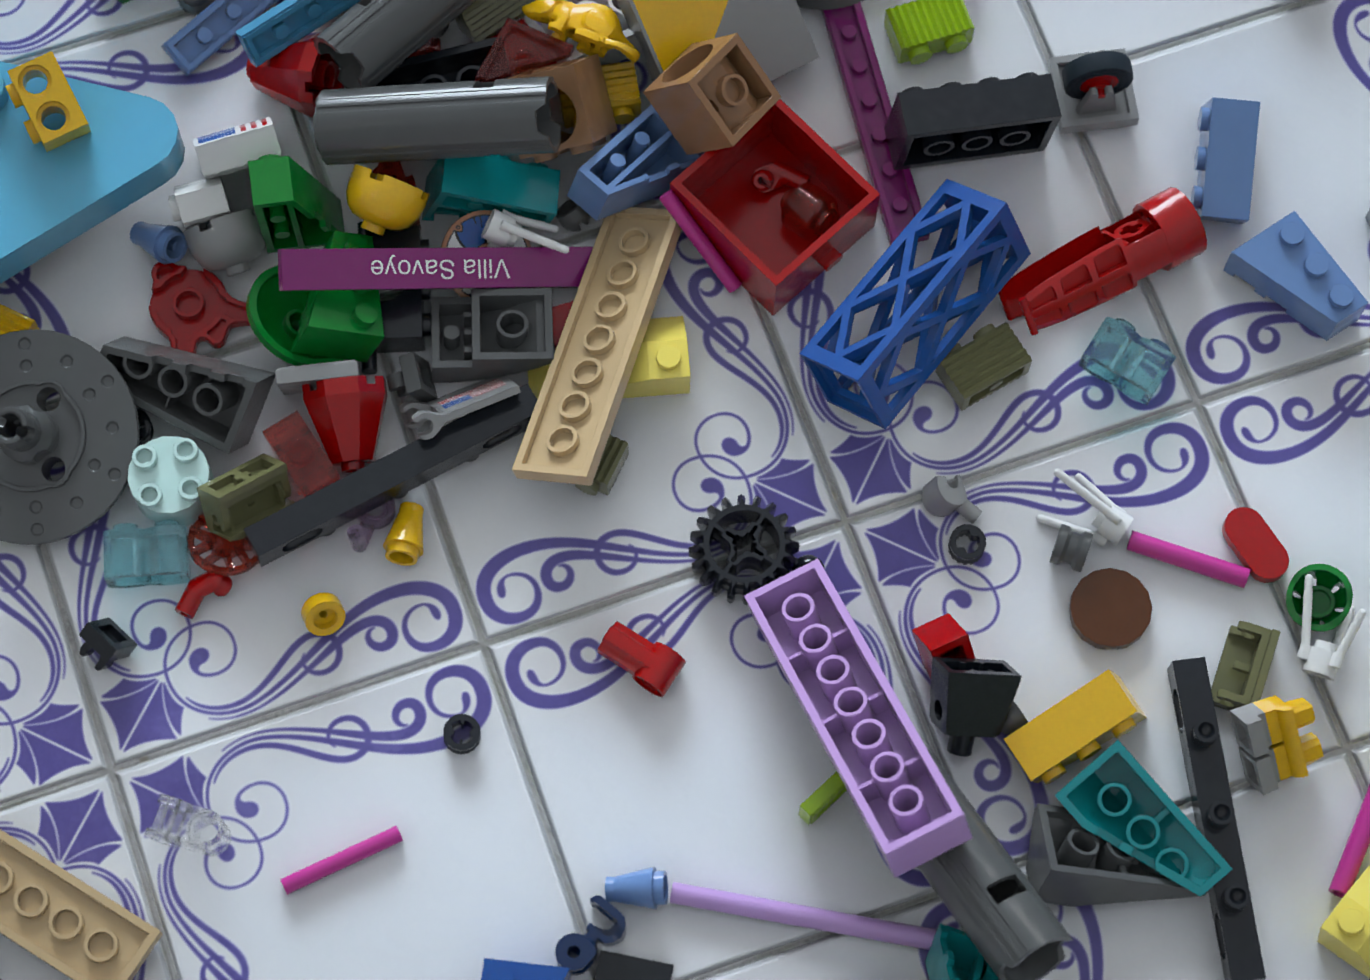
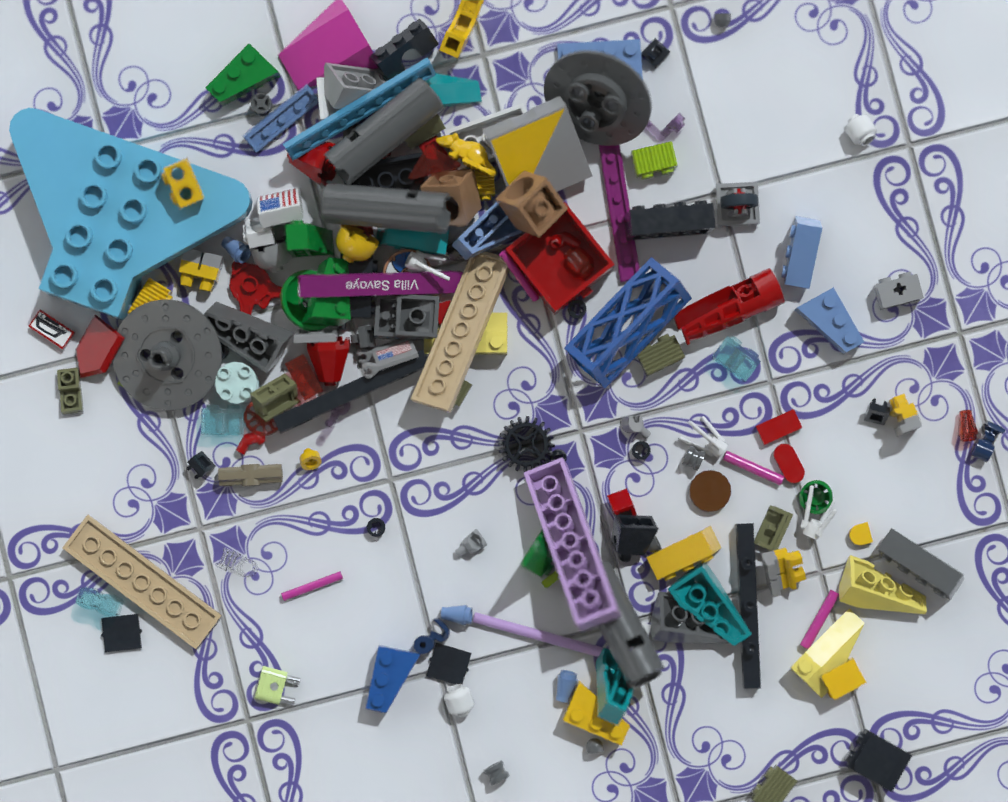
camera: 10 degrees right, 15 degrees up
yellow cone [383,502,424,566] -> none
red piece [597,621,686,697] -> none
none -> yellow hips [179,249,225,292]
none -> dark tan piece [218,464,283,486]
none -> light grey piece [455,529,487,557]
none -> green wedge [520,529,554,578]
none -> black bush [568,300,587,319]
none -> red tile [755,409,802,445]

